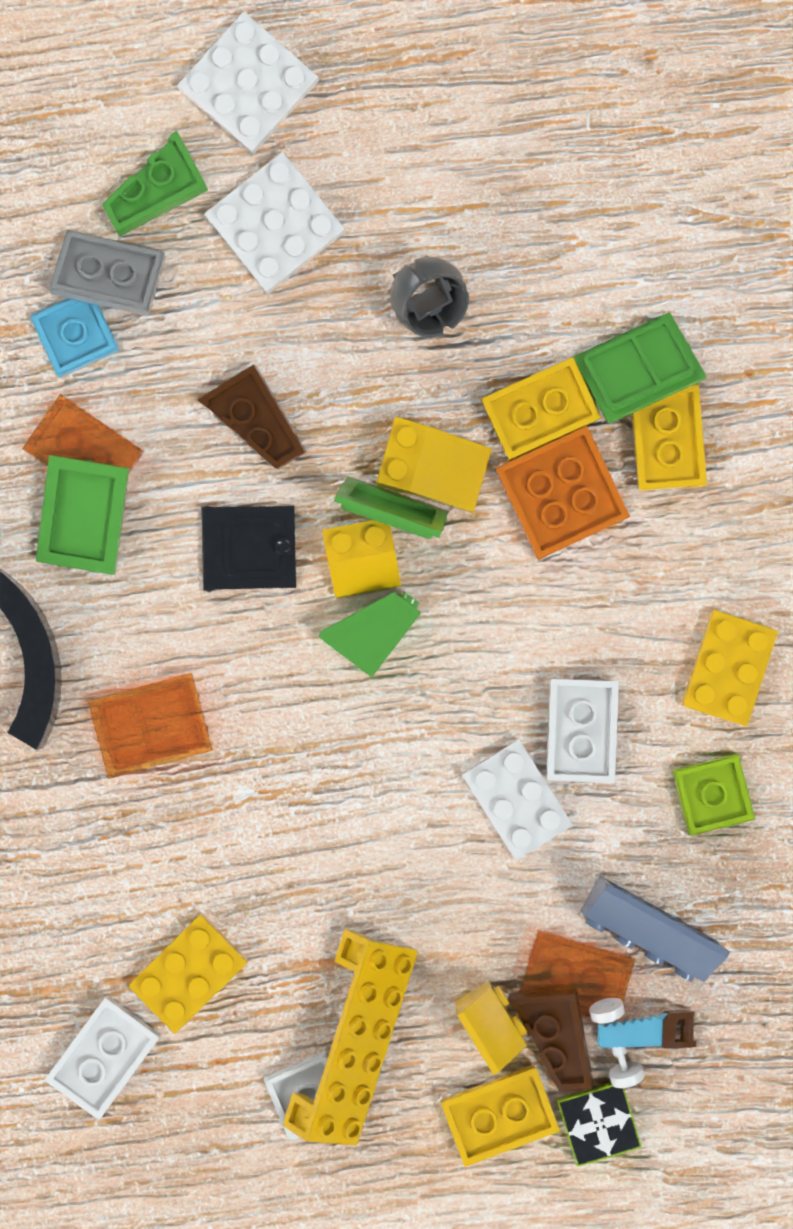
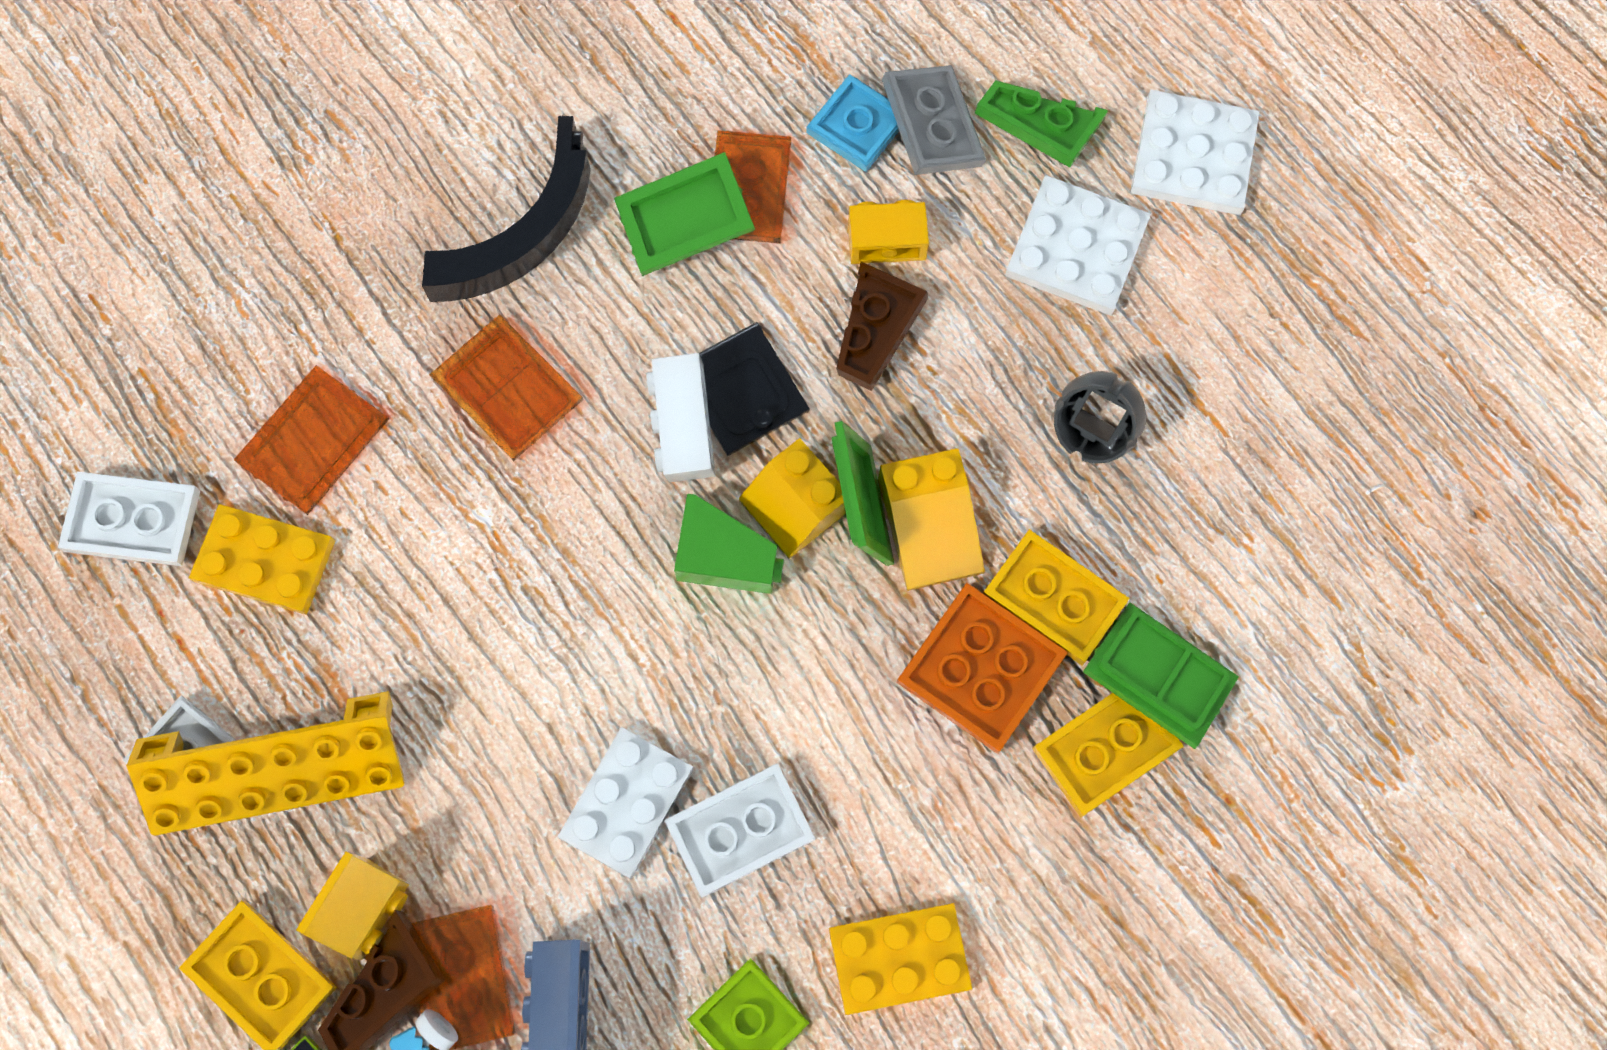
camera: 55 degrees right, 15 degrees down
none -> clear orange piece [234,365,389,515]
none -> white brick [646,353,716,482]
none -> yellow brick [848,199,929,264]

